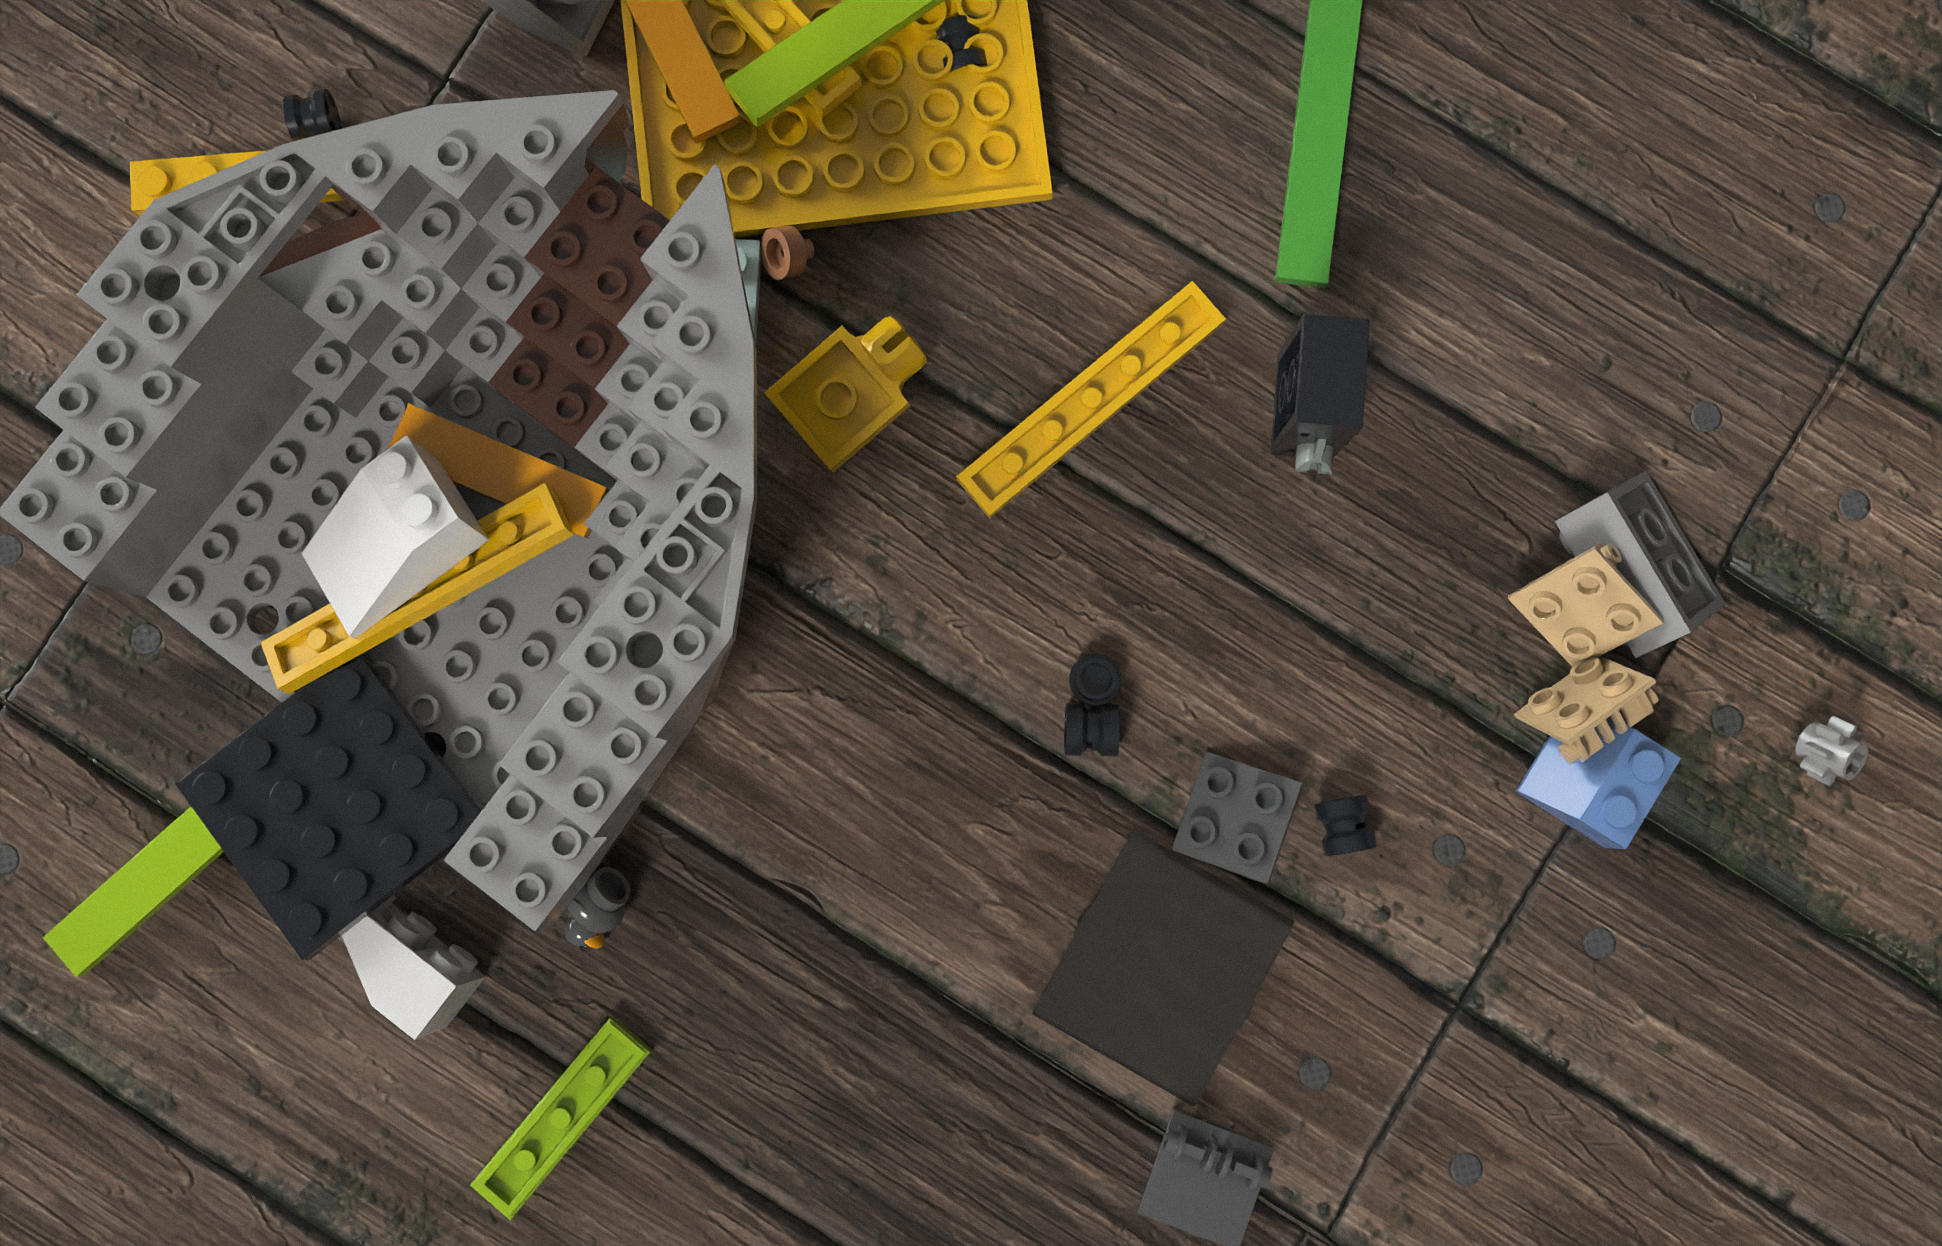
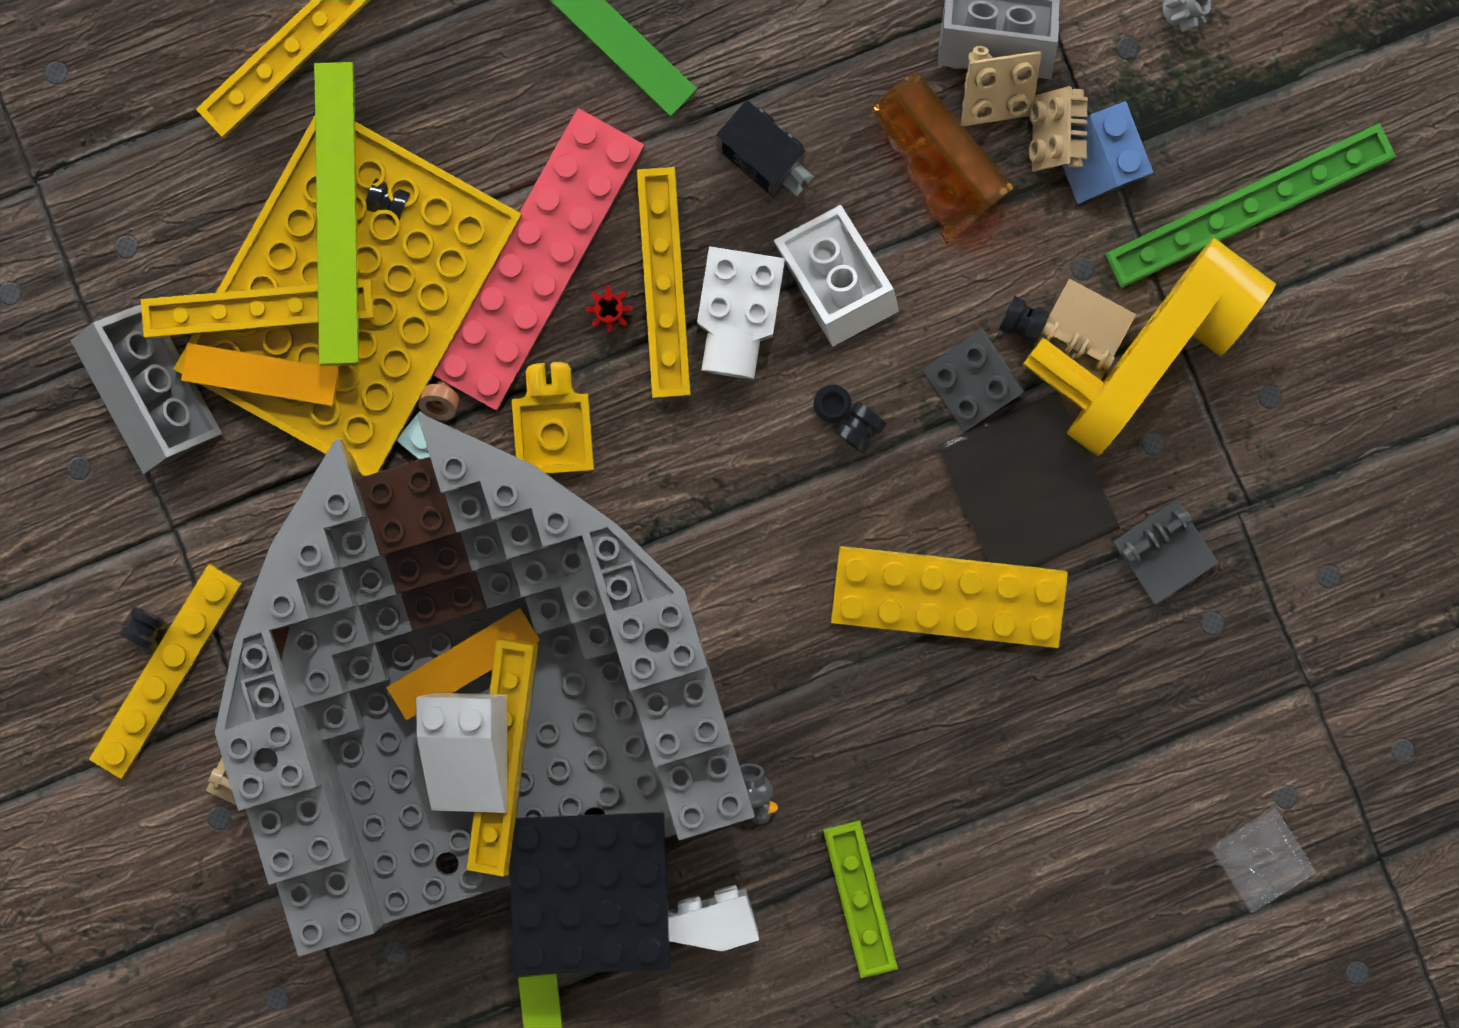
camera: 55 degrees left, 5 degrees up
none -> coral plate [433,108,645,411]
none -> red gear [585,285,633,334]
none -> white brick [697,246,785,379]
none -> white slope [774,205,899,347]
none -> yellow plate [831,546,1068,648]
none -> clear orange wedge [871,71,1014,245]
none -> yellow beam [1023,238,1276,457]
none -> tan hinge [1033,279,1136,380]
none -> bright green tile [1104,123,1396,289]

